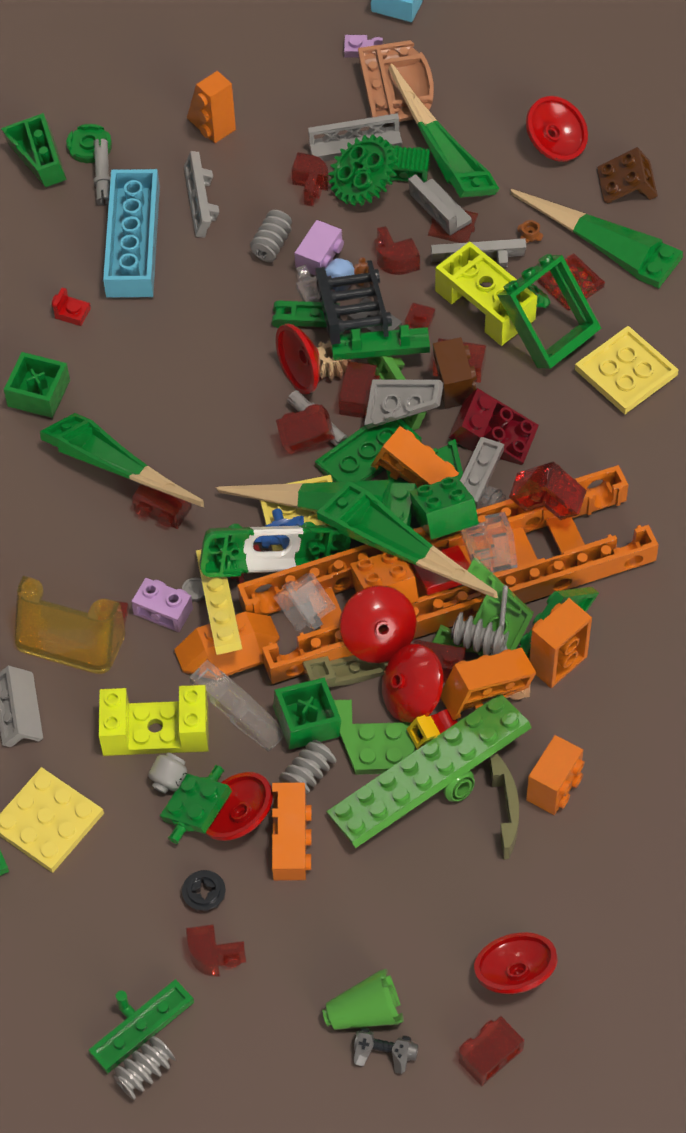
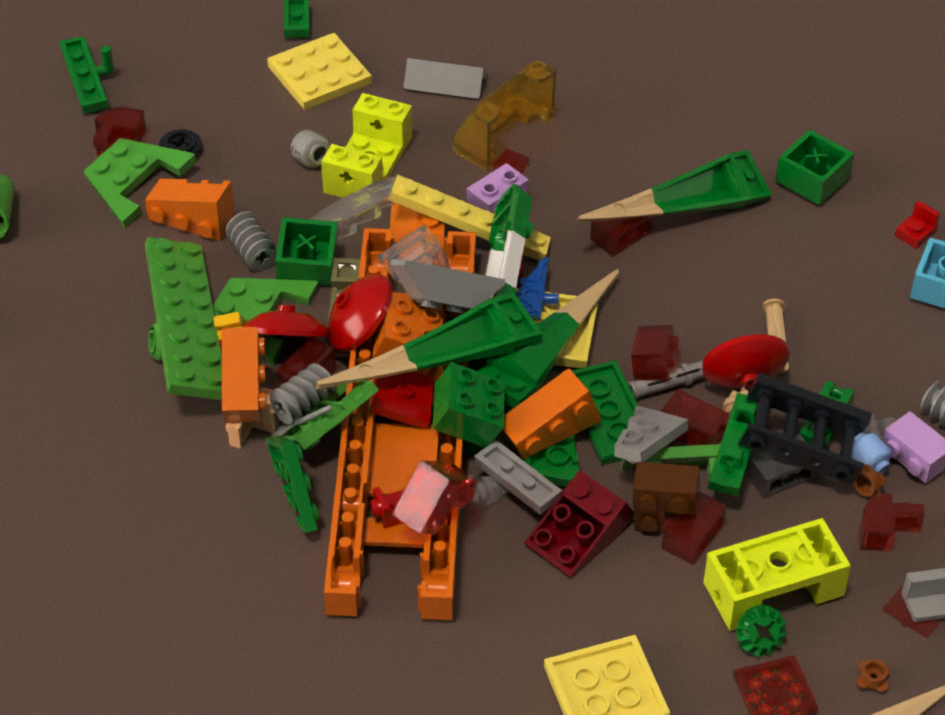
camera: 110 degrees right, 10 degrees down
light grey piece [113,1036,176,1100] -> none
green plate [160,765,232,844] -> none
red dish [206,772,273,841] -> none
clear red plate [405,303,435,330] -> none
light grey hinge [430,239,526,268] -> none
clear plate [460,512,518,573] -> none
olive slope [489,753,519,860] -> none
green window [497,254,602,369] -> none
orange brick [526,735,585,815] -> none
orange brick [529,598,592,688] -> none
none -> bright green wing [83,138,197,228]
none -> red bracket [369,486,419,529]
none -> light grey wedge [390,259,506,313]
none -> tan axle [762,298,789,375]

